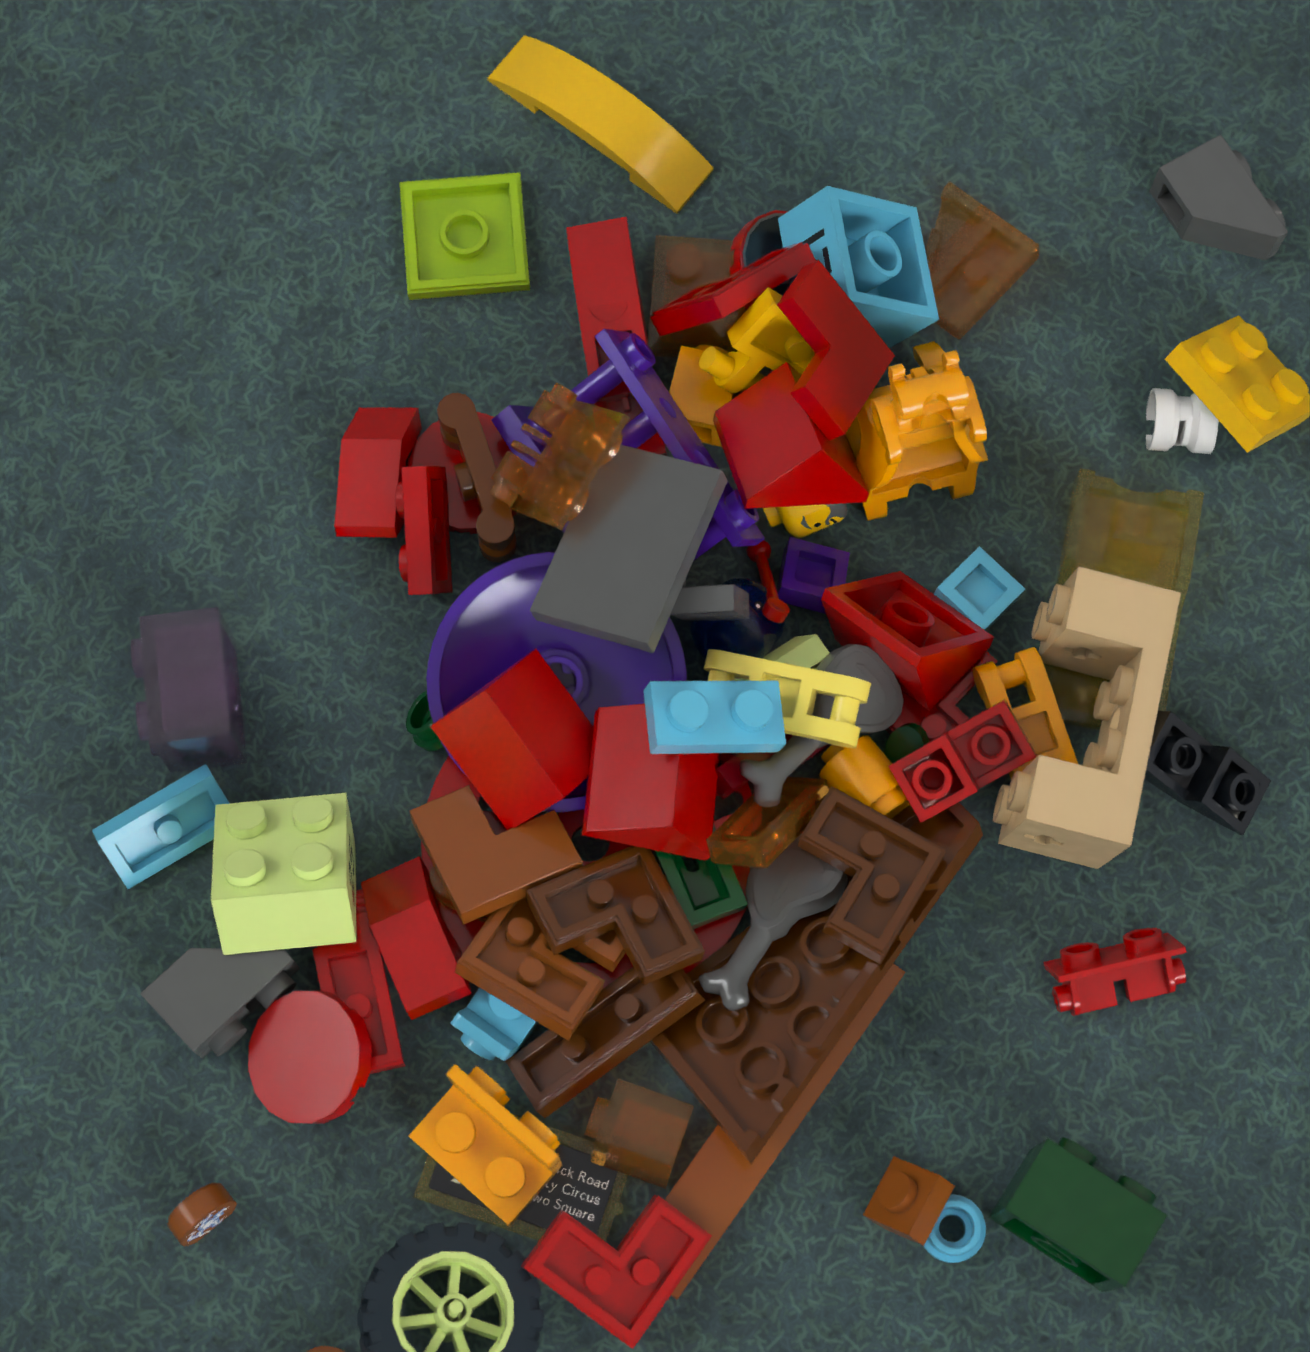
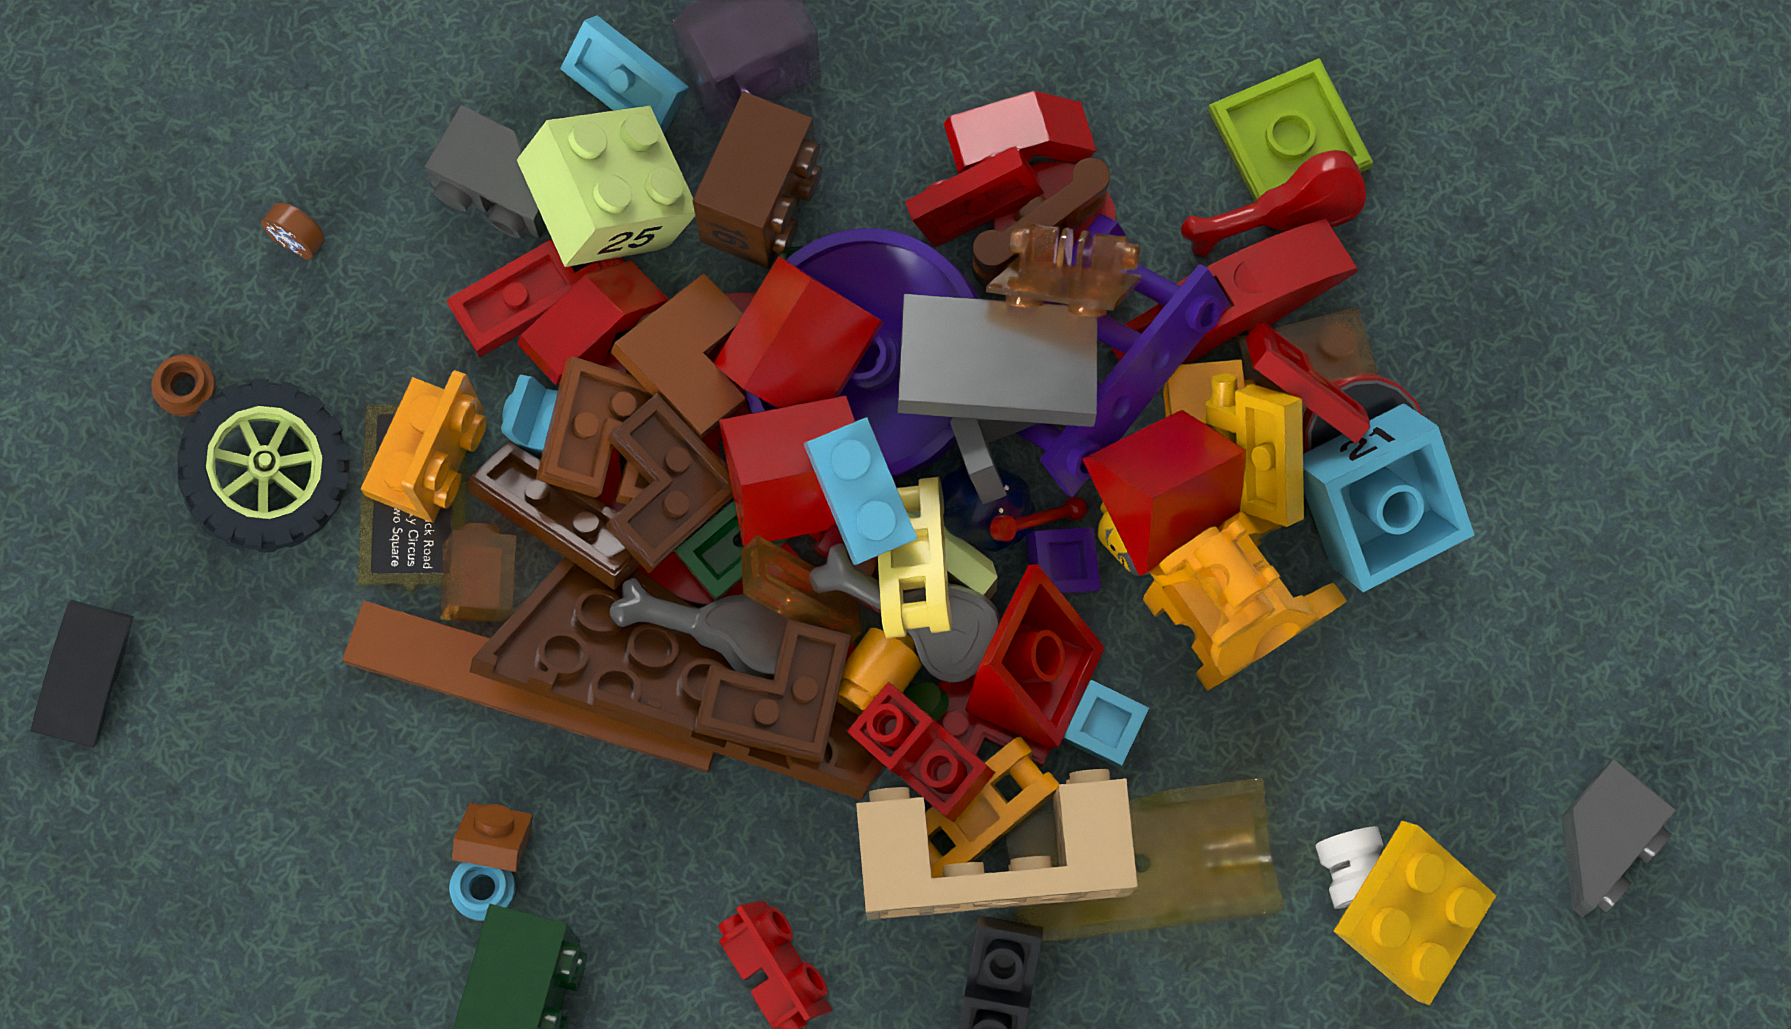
camera: 75 degrees right, 0 degrees up
red tile [248,991,372,1124] -> none
yellow slope [488,35,714,214] -> none
red tile [521,1194,712,1349] -> none
red tile [777,259,895,441] -> none
clear orange wing [926,181,1039,340] -> none
none -> reddish brown brick [693,91,822,269]
none -> red piece [1180,150,1366,257]

